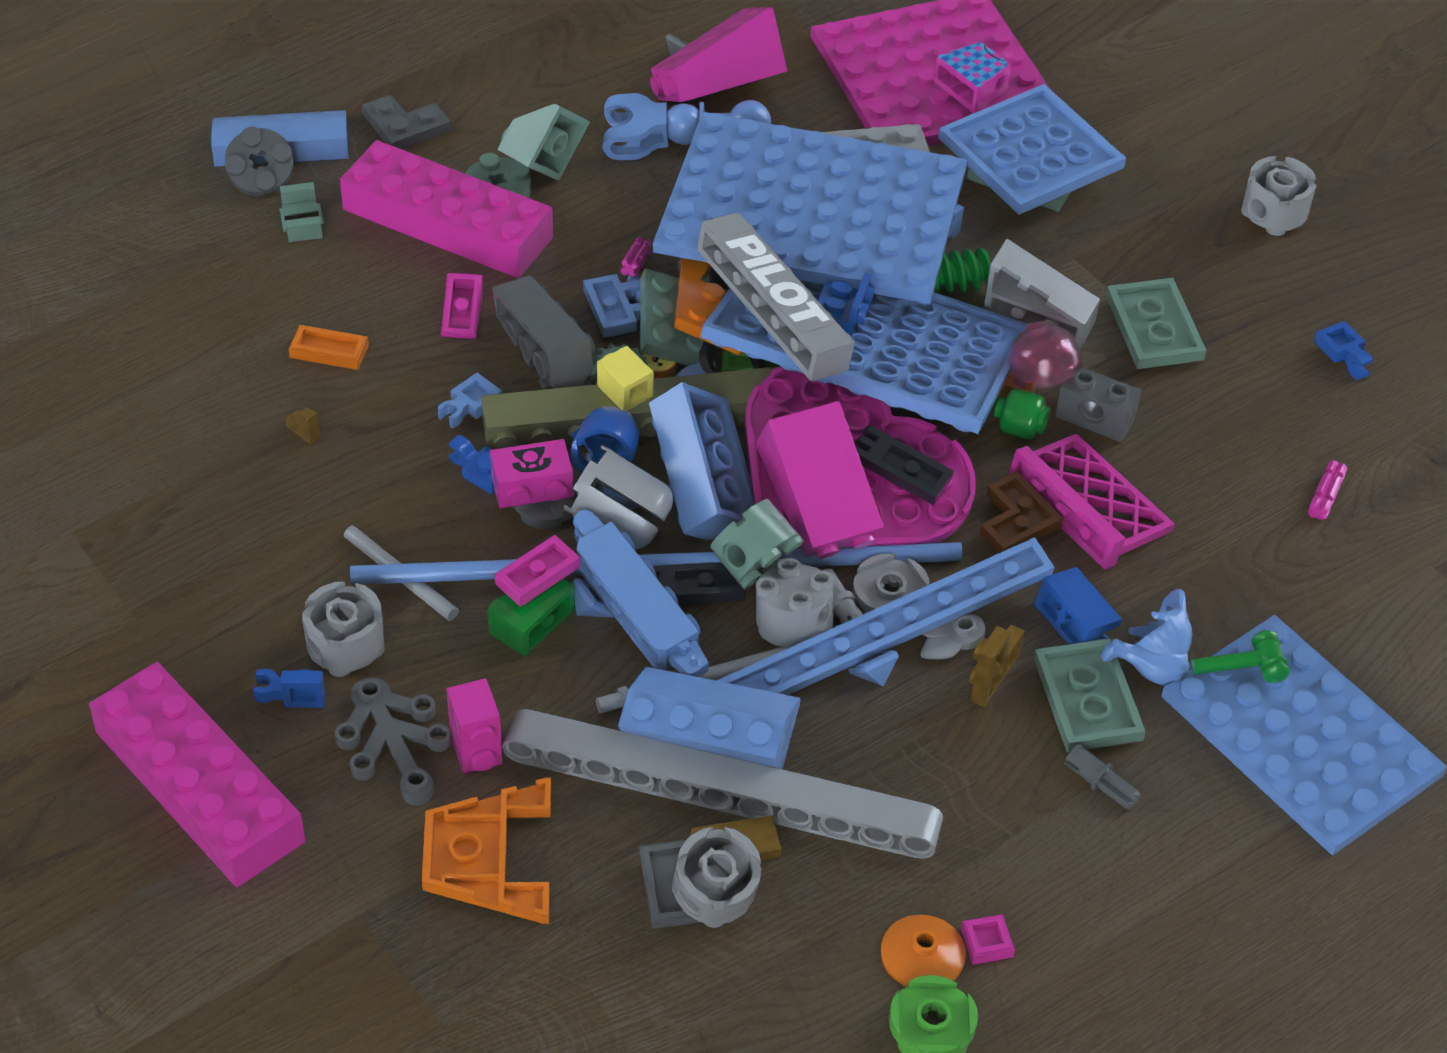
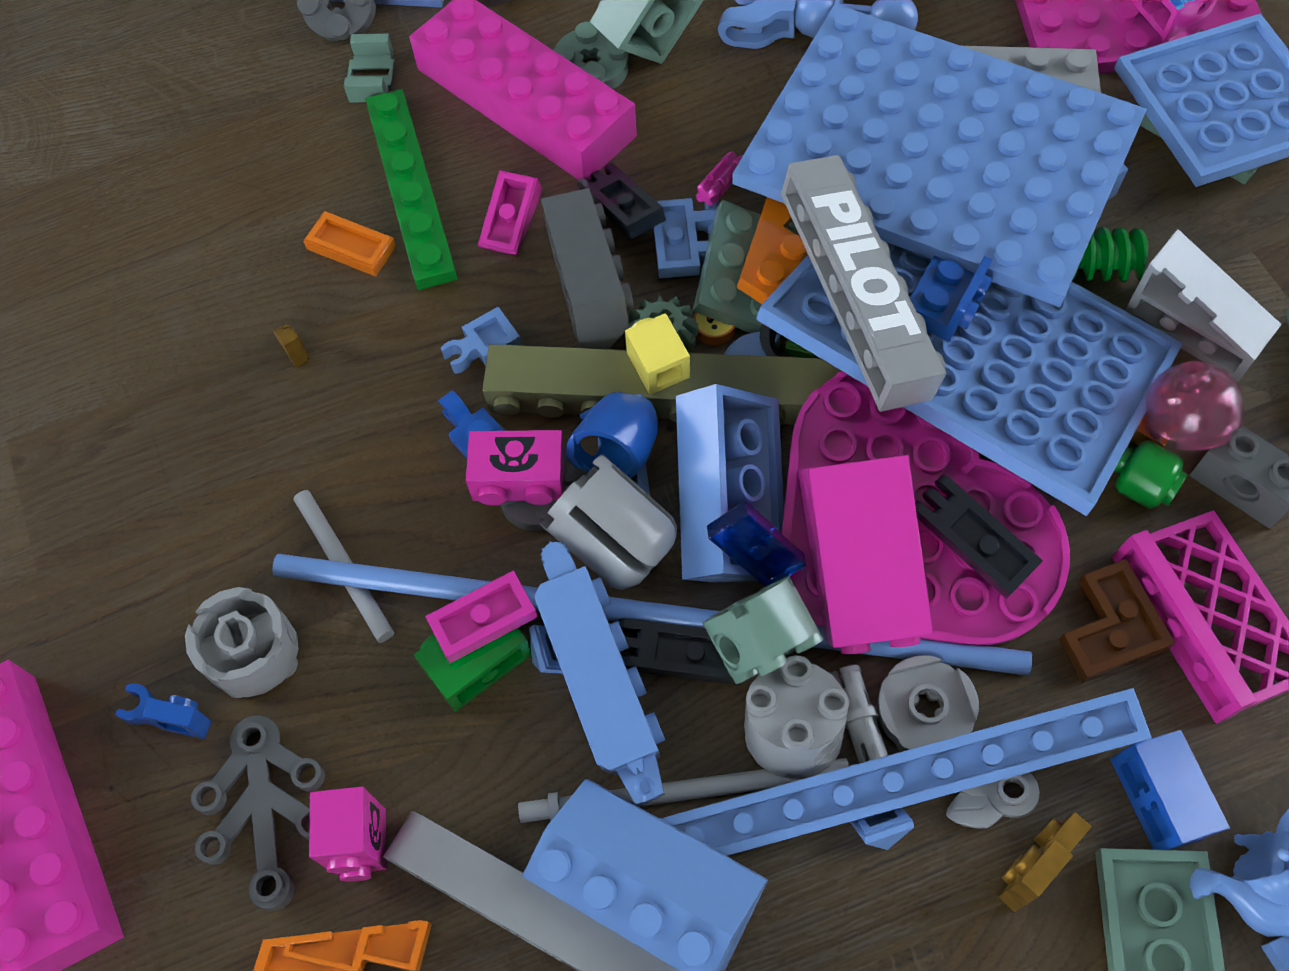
camera: 20 degrees right, 15 degrees up
none -> green plate [365,88,458,290]
none -> black hinge [577,163,666,239]
none -> clear blue hinge [707,500,807,587]

